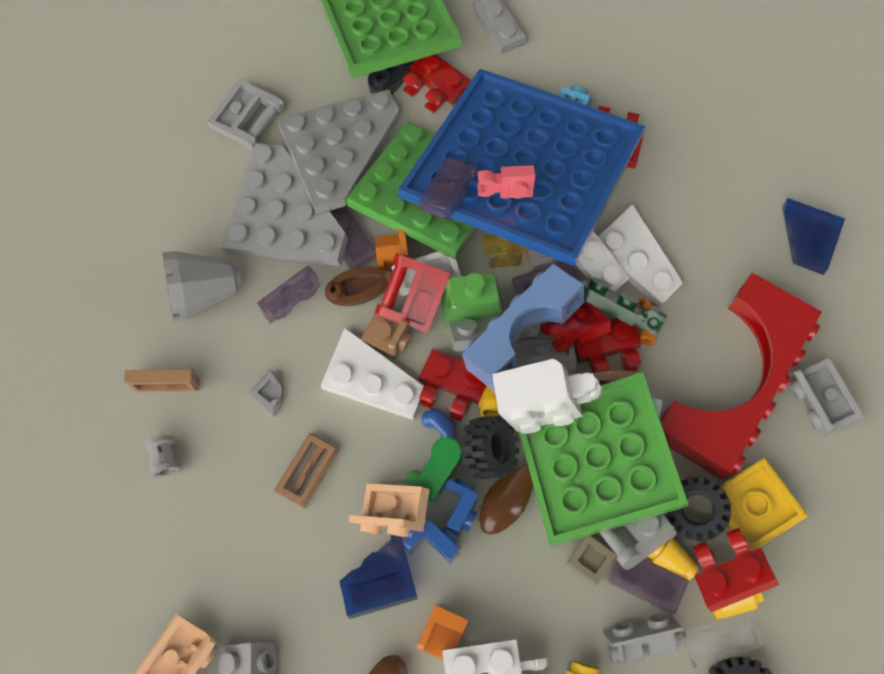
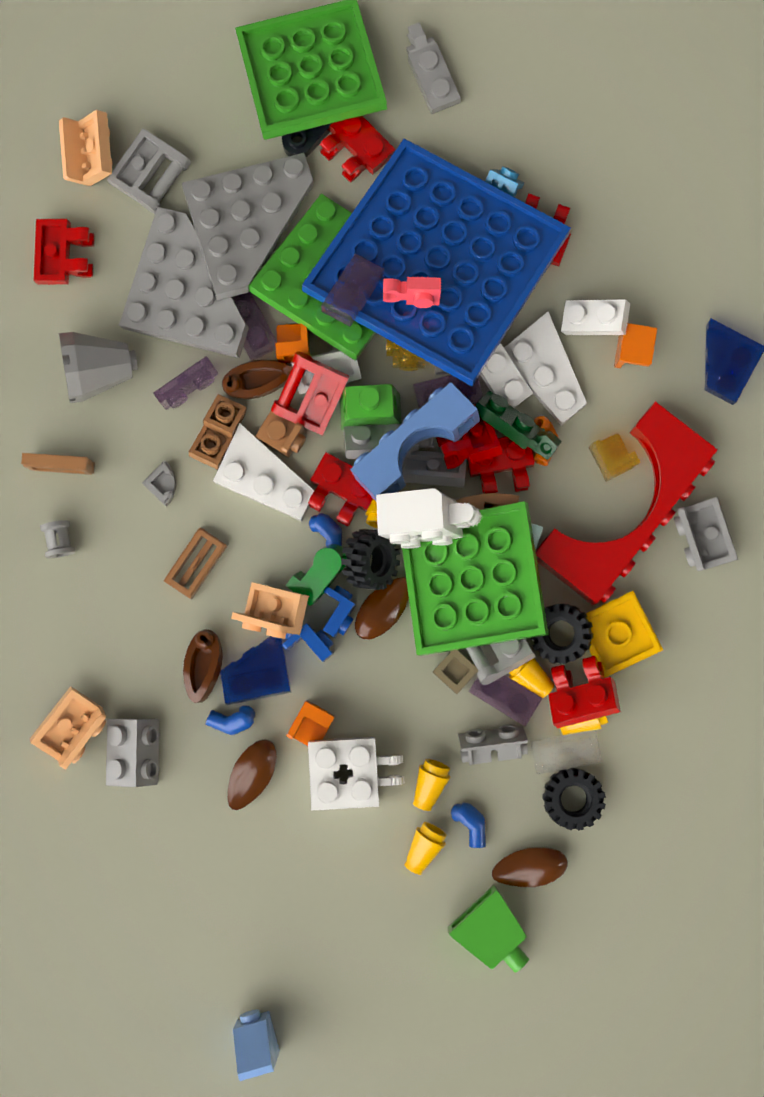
camera: 10 degrees right, 15 degrees up
none -> red plate [33,219,94,285]
none -> light nougat bracket [59,110,113,186]
none -> reddish brown arm [183,629,223,703]
none -> medium nougat slope [189,394,247,470]
none -> blue arm [205,705,255,735]
none -> white plate [561,299,630,335]
none -> clear yellow panel [589,434,641,482]
none -> orange panel [614,323,657,368]

